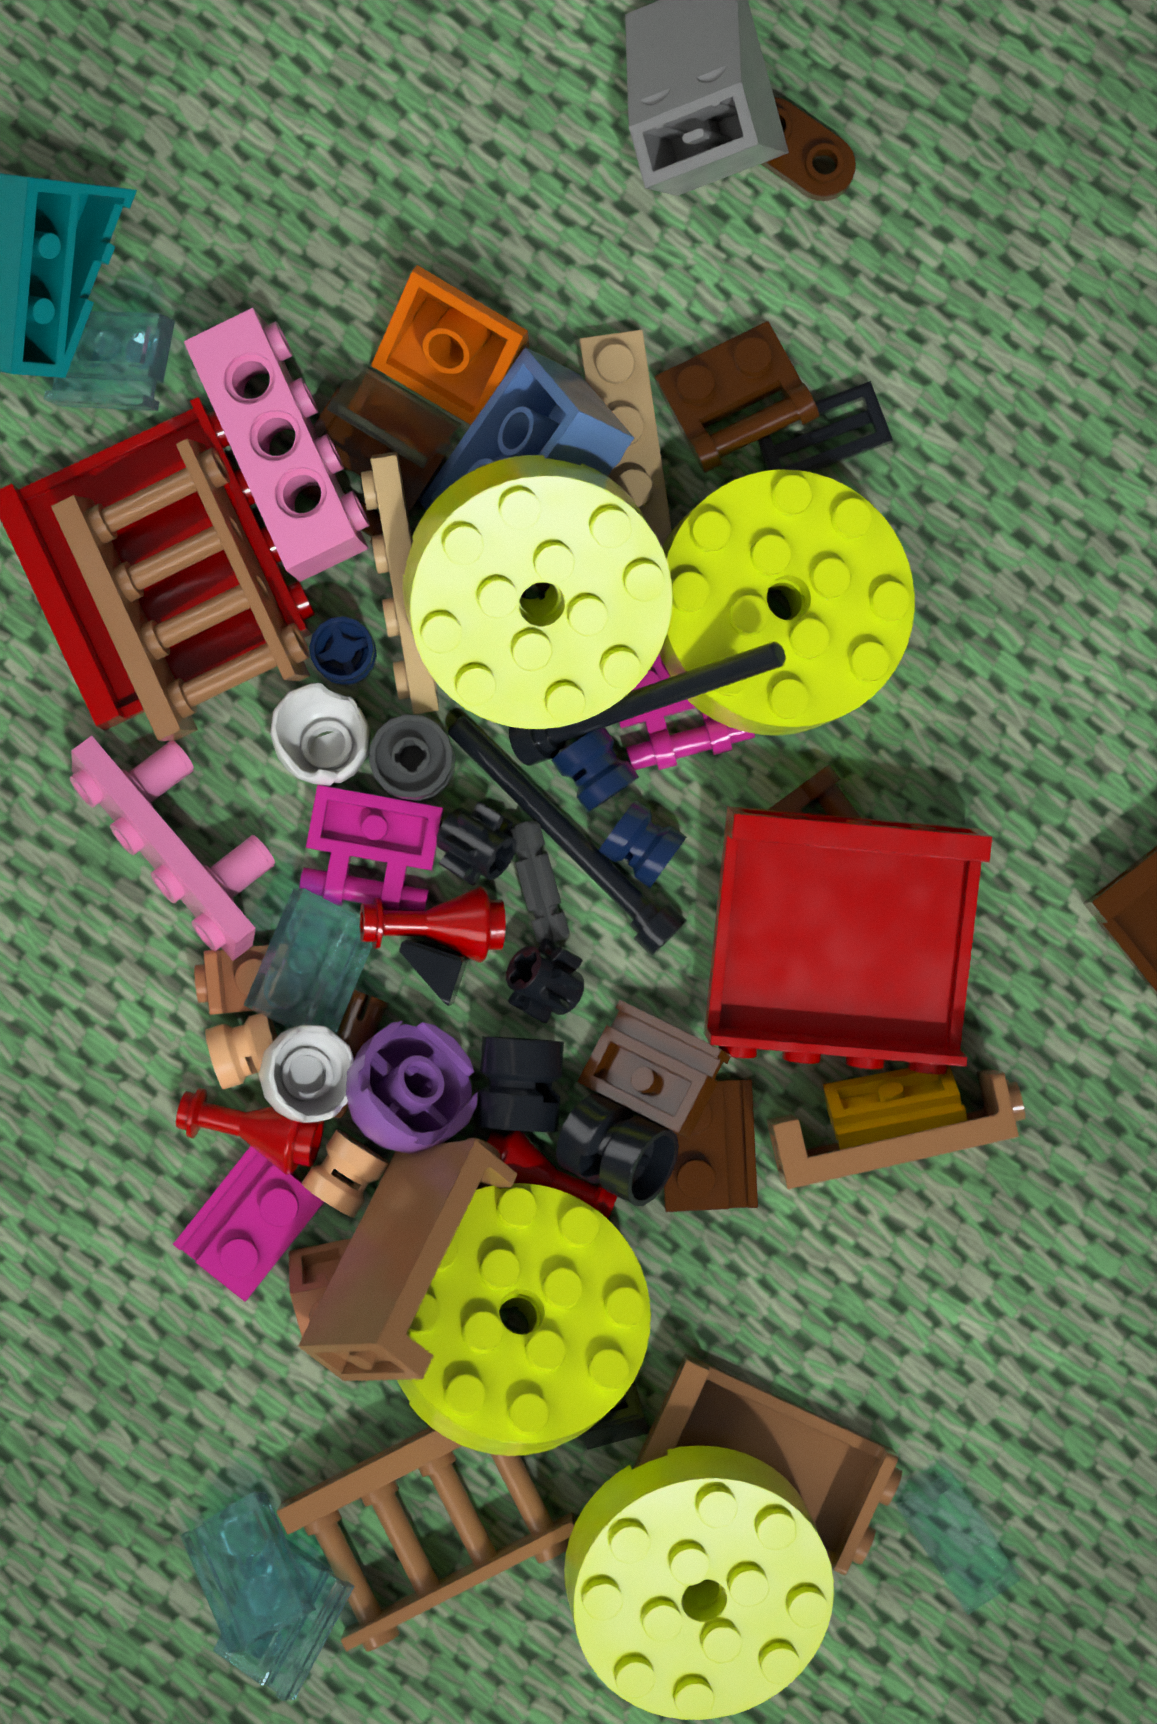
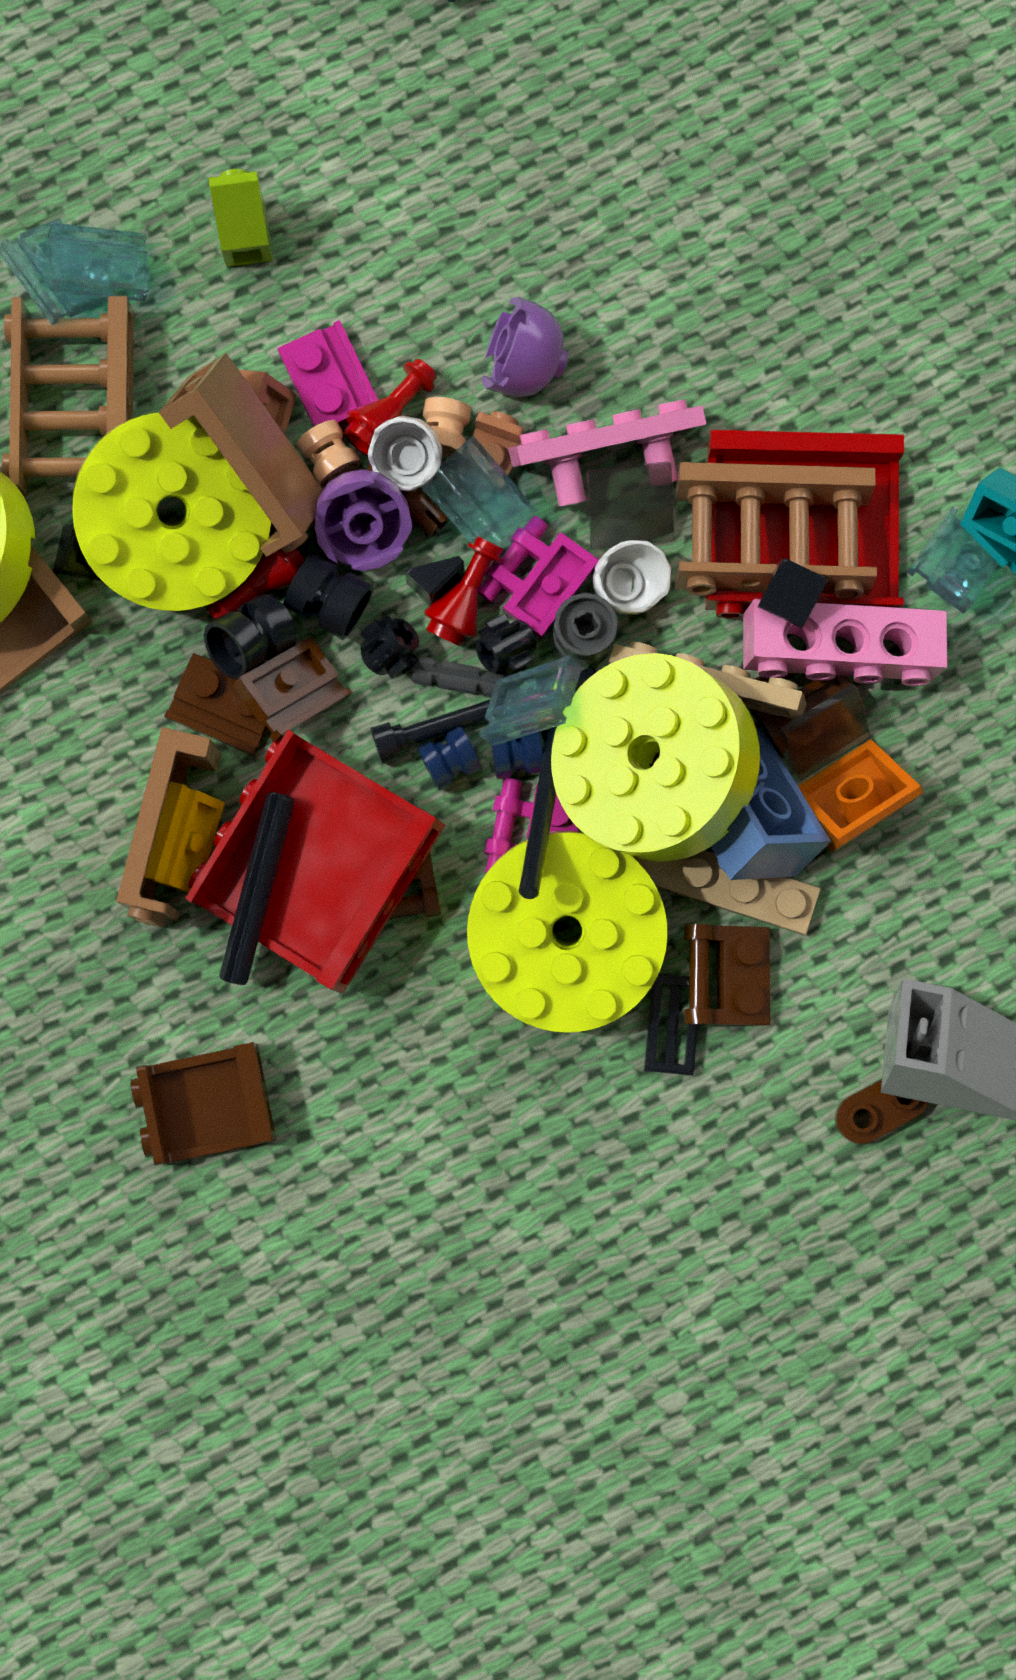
camera: 110 degrees right, 5 degrees down
dark blue wheel [309,617,377,686] -> none
none -> lime slope [208,169,273,267]
none -> black axle [219,792,294,985]
none -> clear light blue plate [479,656,582,746]
none -> medium lavender cylinder [482,296,568,397]
none -> clear smoke piece [584,461,677,550]
none -> black slope [757,558,828,628]

